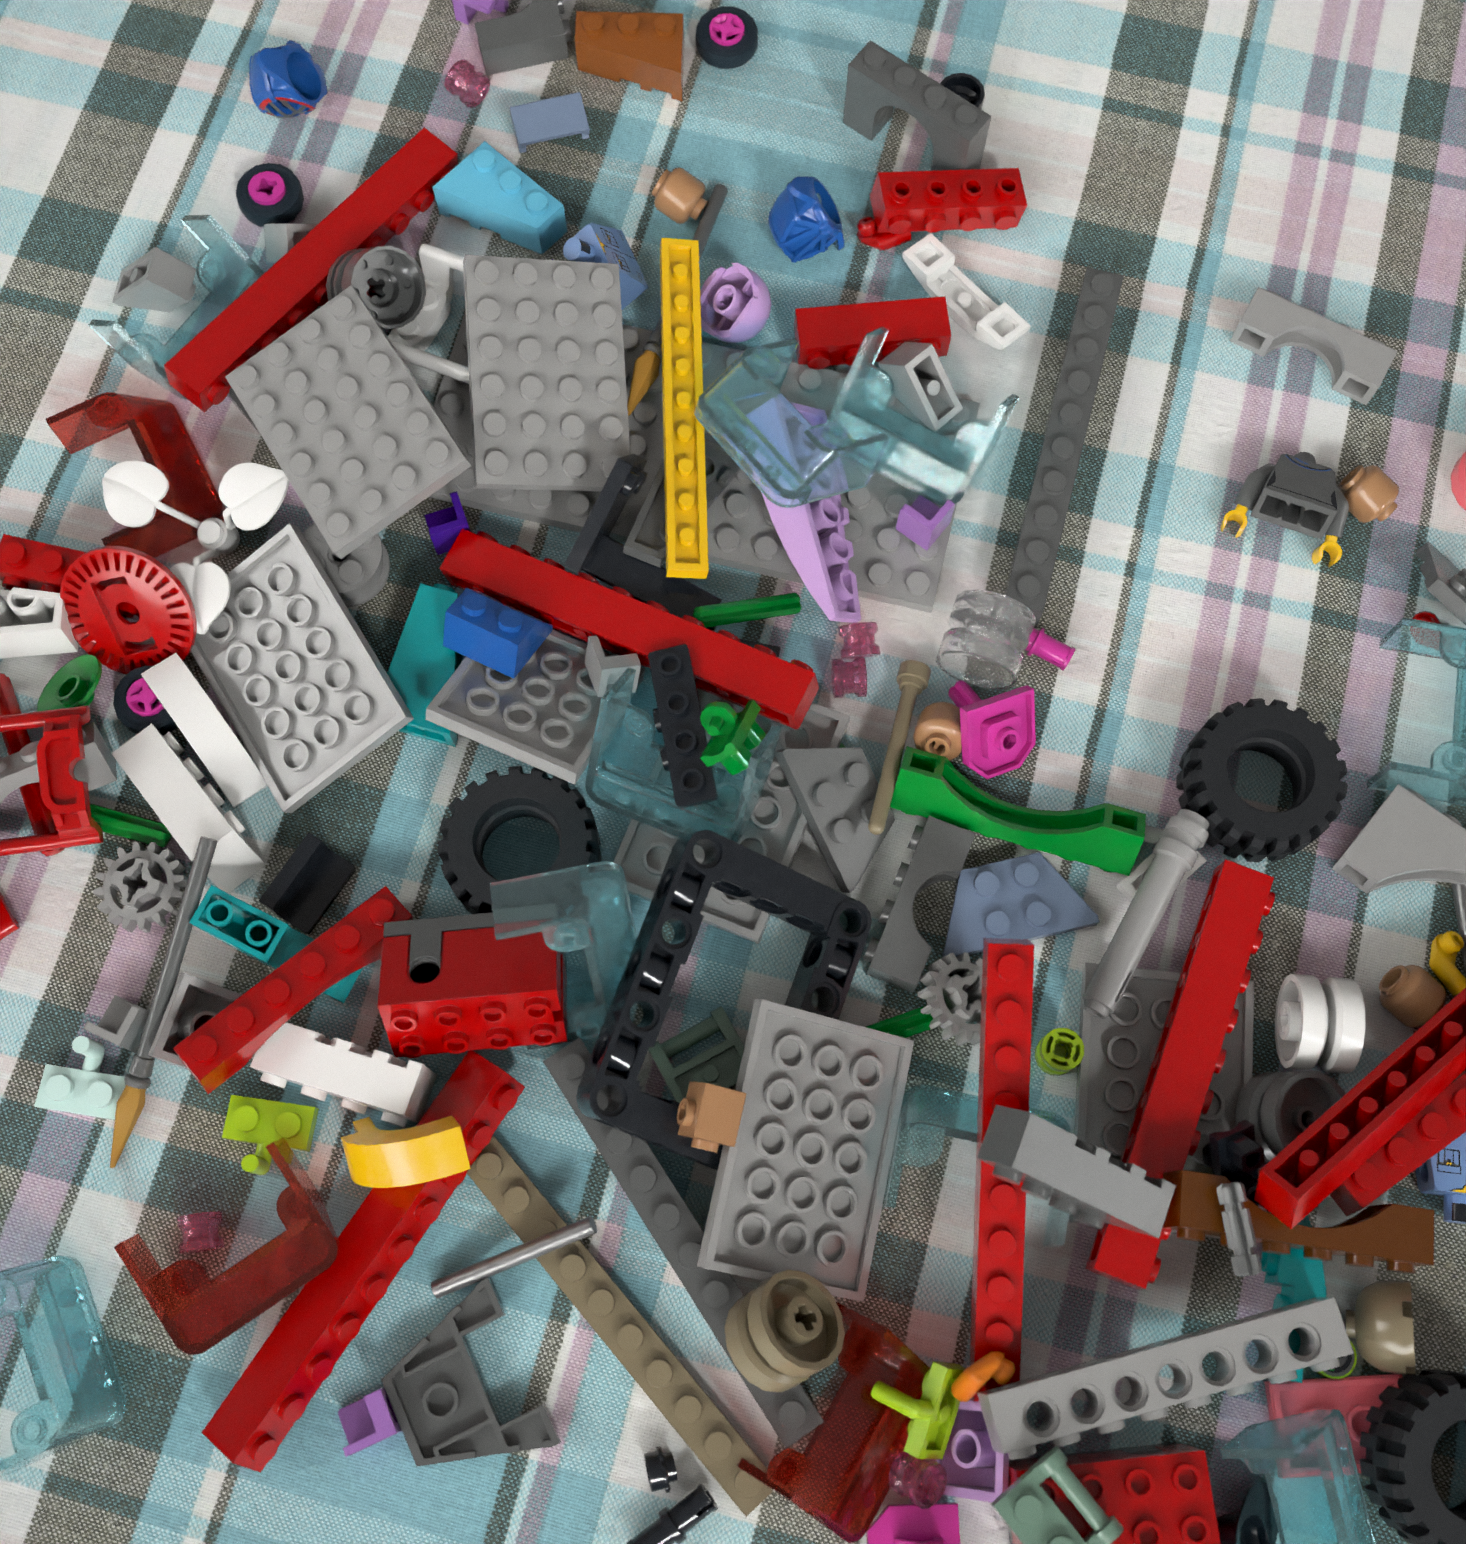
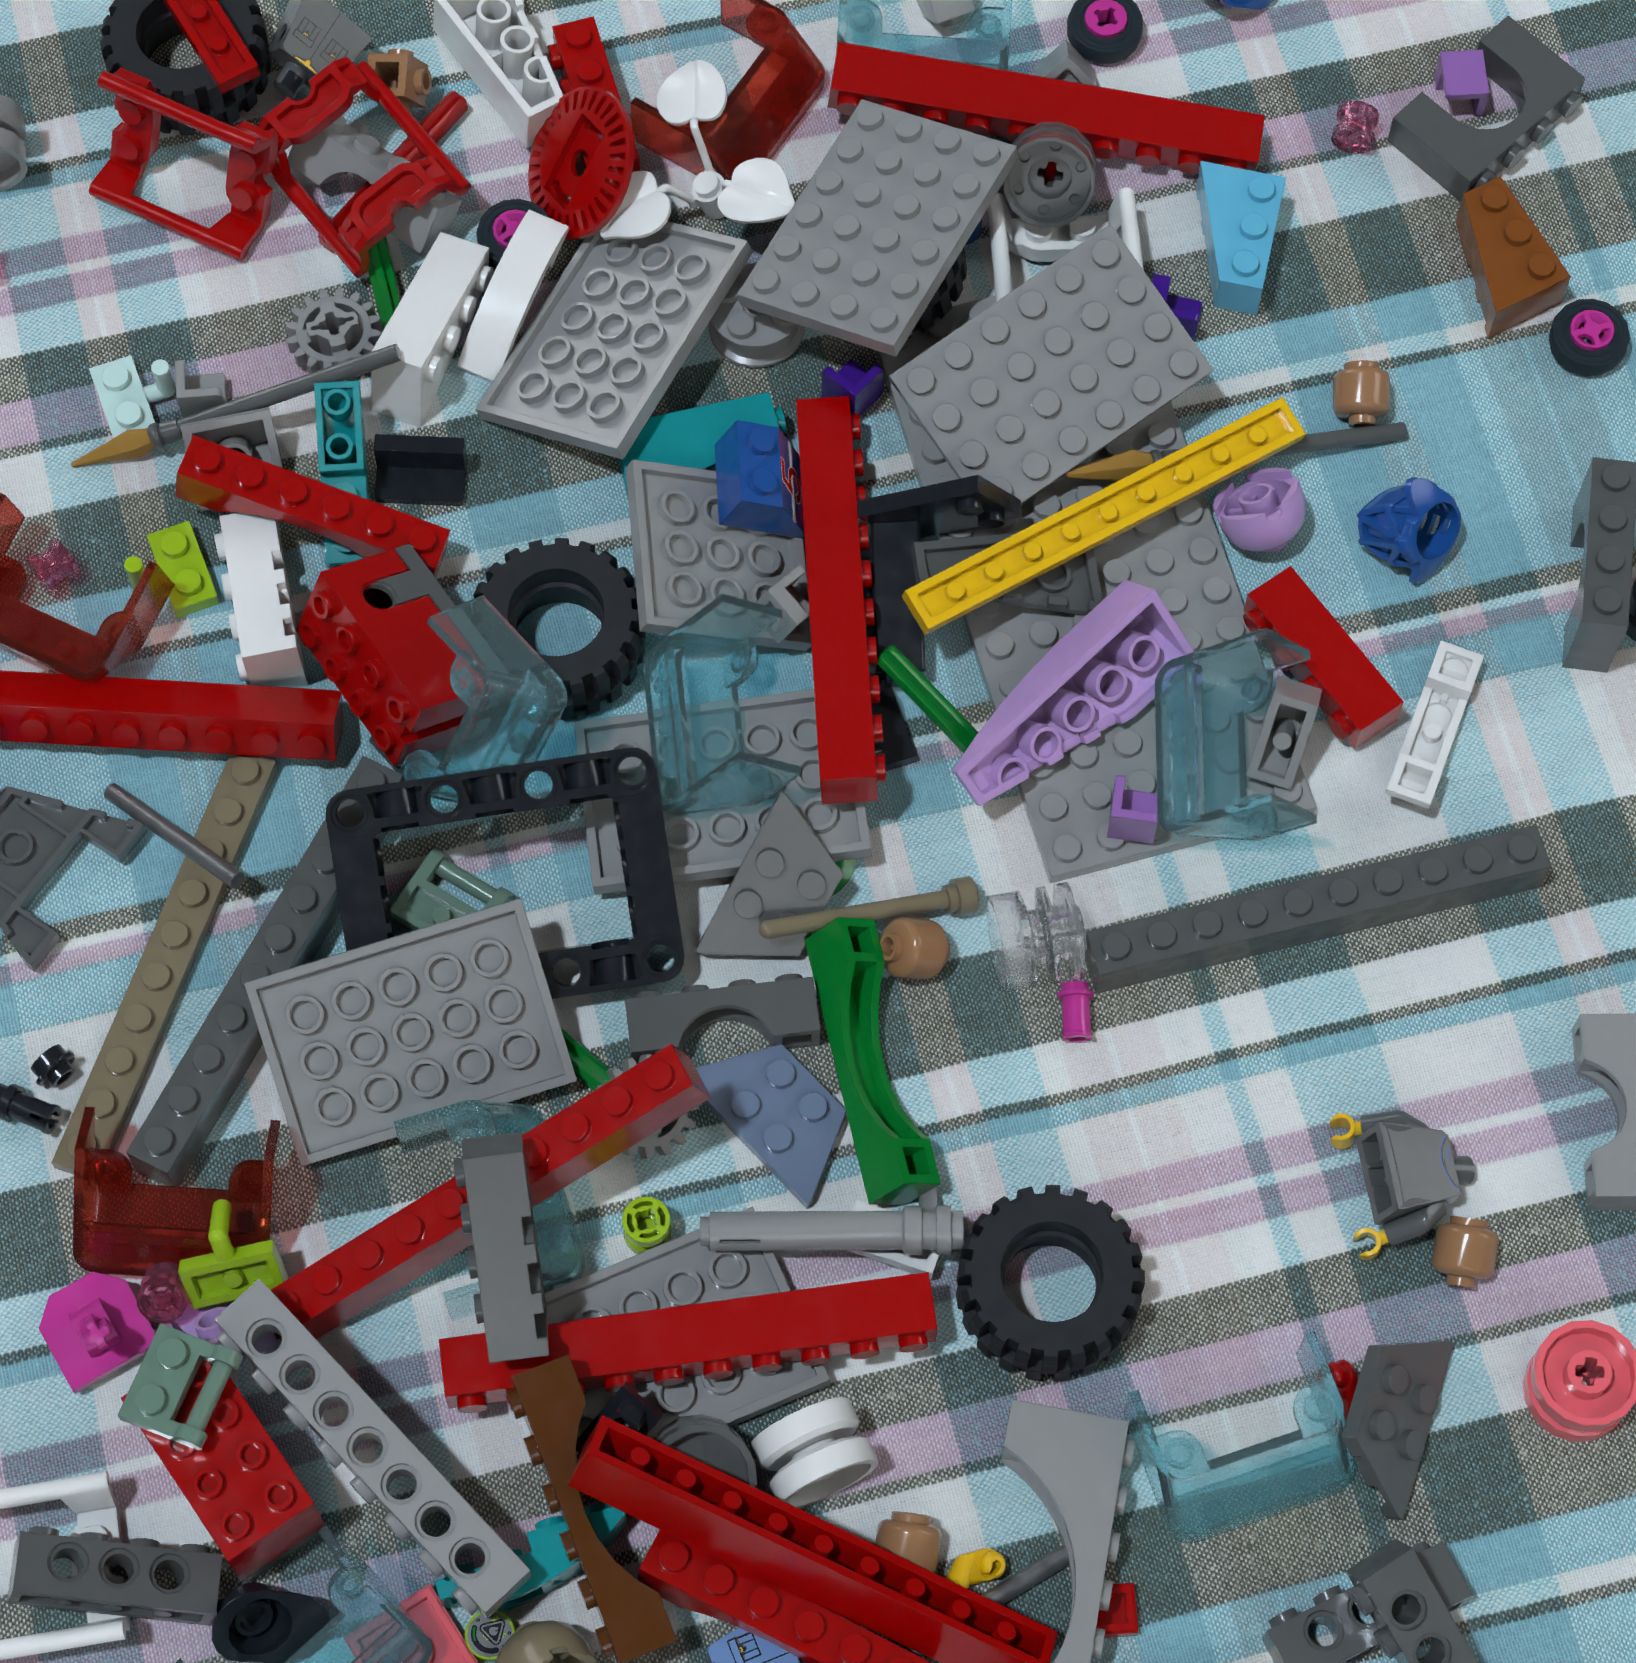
camera: 60 degrees right, 5 degrees down
green dish [37,654,102,711] -> none
yellow arch [341,1116,471,1188] -> none
sand blue hinge [510,92,590,153] -> none
medium blue torso [563,223,649,310] -> none
black bracket [648,644,718,809] -> none
medium nougat brick [677,1082,747,1153] -> none
clear light blue windscreen [694,338,890,508] -> none
green hips [700,699,766,776] -> none
dark tan wheel [724,1269,845,1393] -> none
clear pink wheel [831,657,867,698] -> none
clear pink wheel [838,622,880,659] -> none
red arm [856,217,912,251] -> none
red brick [870,168,1027,234] -> none
dark pink piece [948,680,1036,779] -> none
orange arm [951,1351,1015,1402] -> none
dark grey axle [1216,1182,1262,1277] -> none

